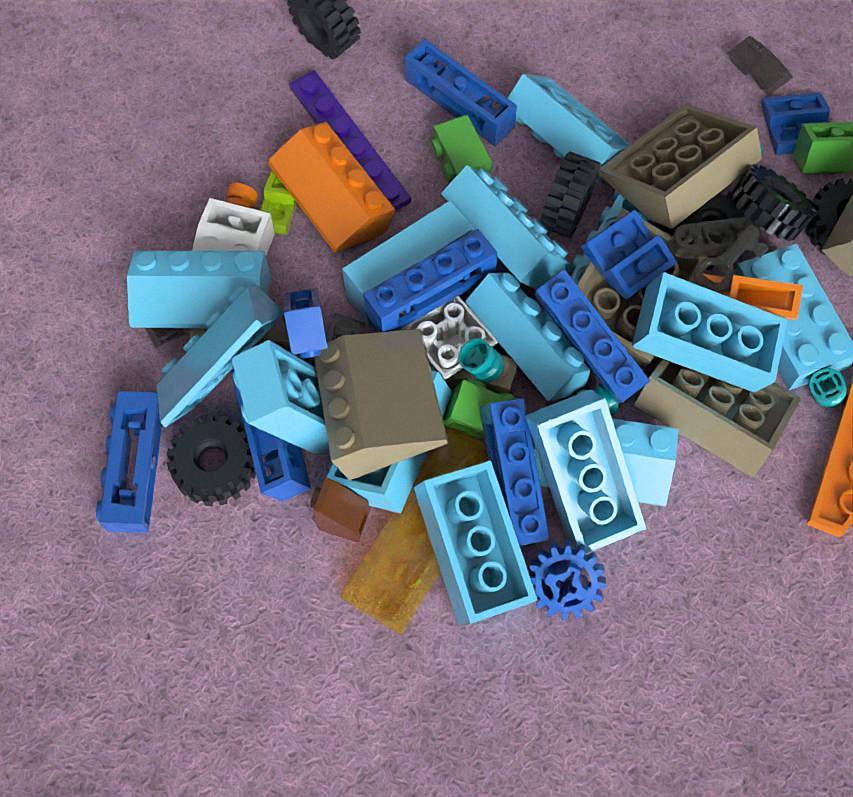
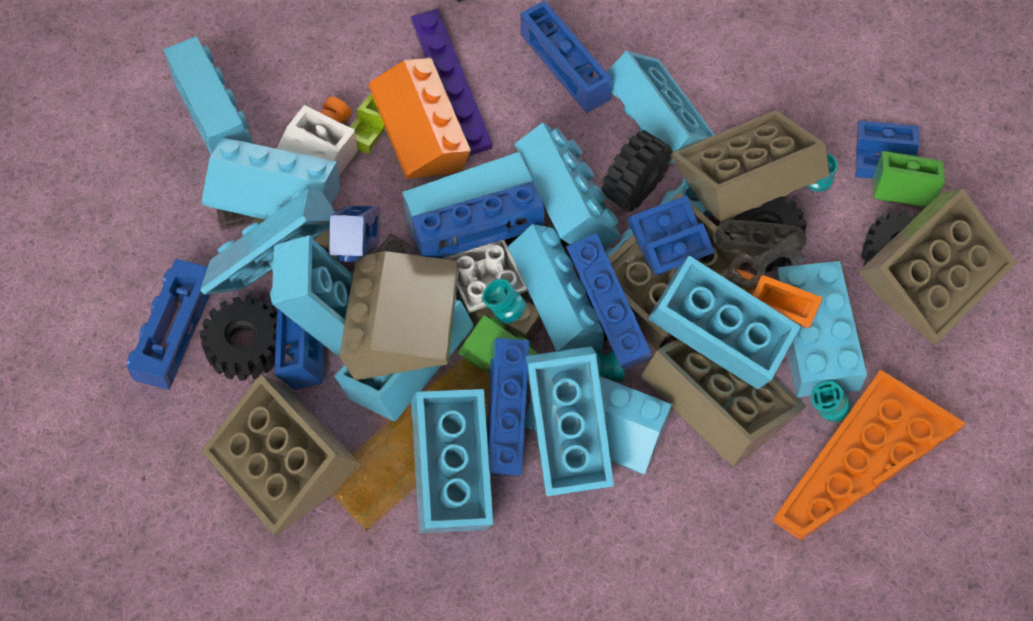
camera: 15 degrees right, 5 degrees down
reddish brown slope [310,477,370,542] -> none
bright green brick [430,114,492,182] -> none
gear [528,540,606,620] -> none
clear smoke slope [726,36,793,96] -> none
black bush [730,164,817,241] -> none
none -> medium azure brick [163,36,253,155]
none -> dark tan slope [201,374,359,536]

